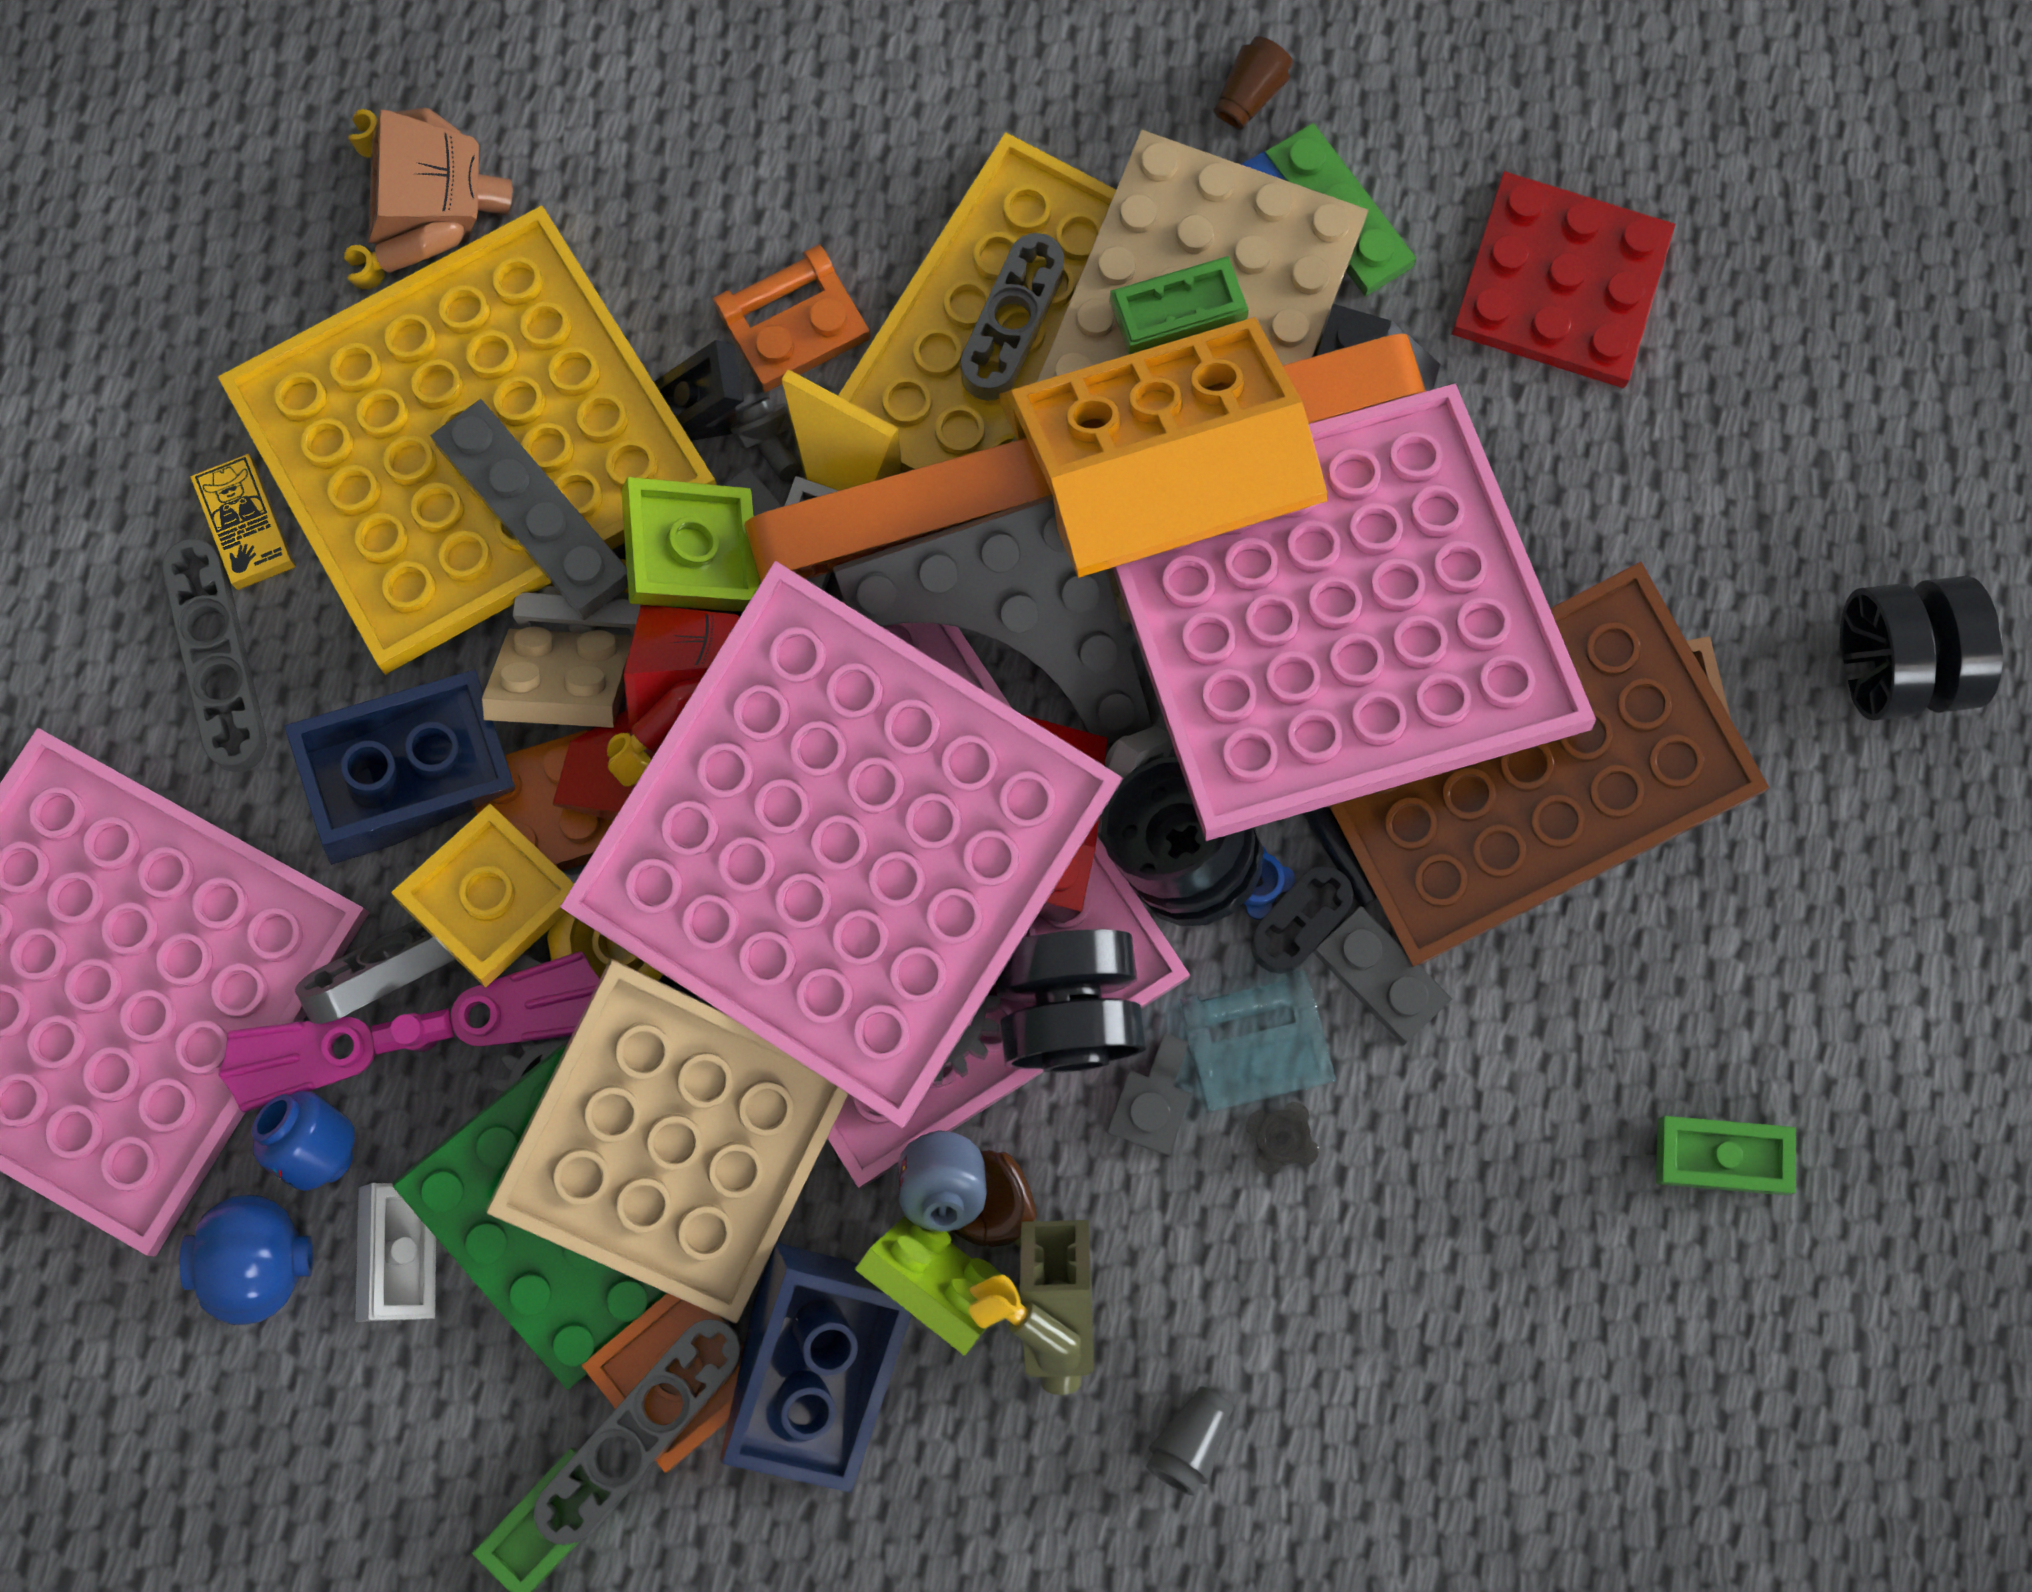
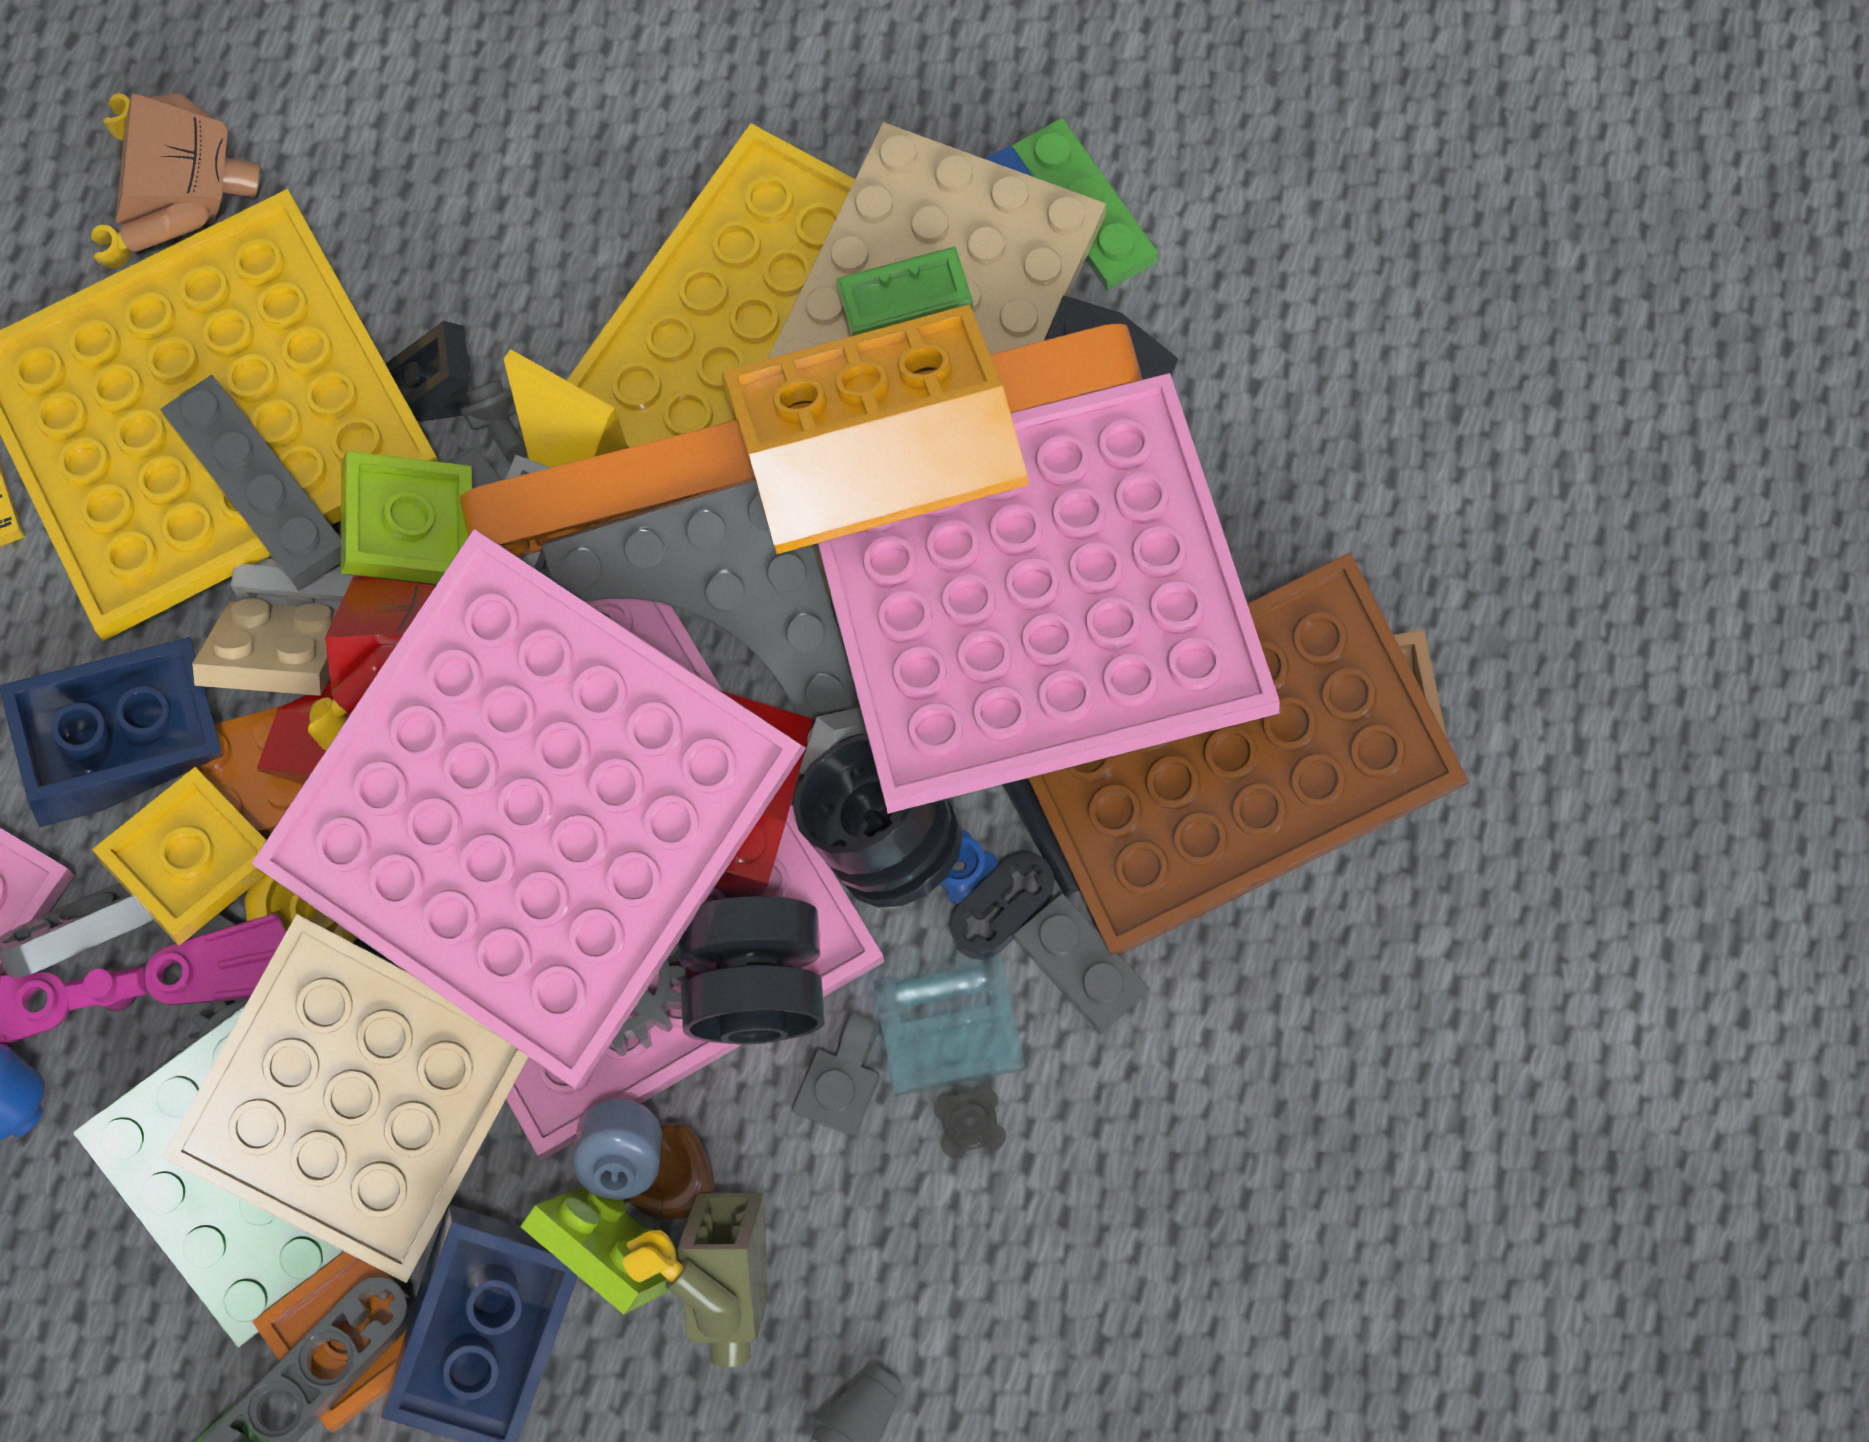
camera: 10 degrees right, 5 degrees down
white slope [355,1183,436,1322] -> none
orange plate [712,244,871,393] -> none
dark grey beam [961,233,1064,400] -> none
reddish brown cone [1214,36,1293,130] -> none
red plate [1451,171,1676,388] -> none
bright green plate [1656,1116,1796,1196] -> none
black wheel [1840,576,2003,721] -> none

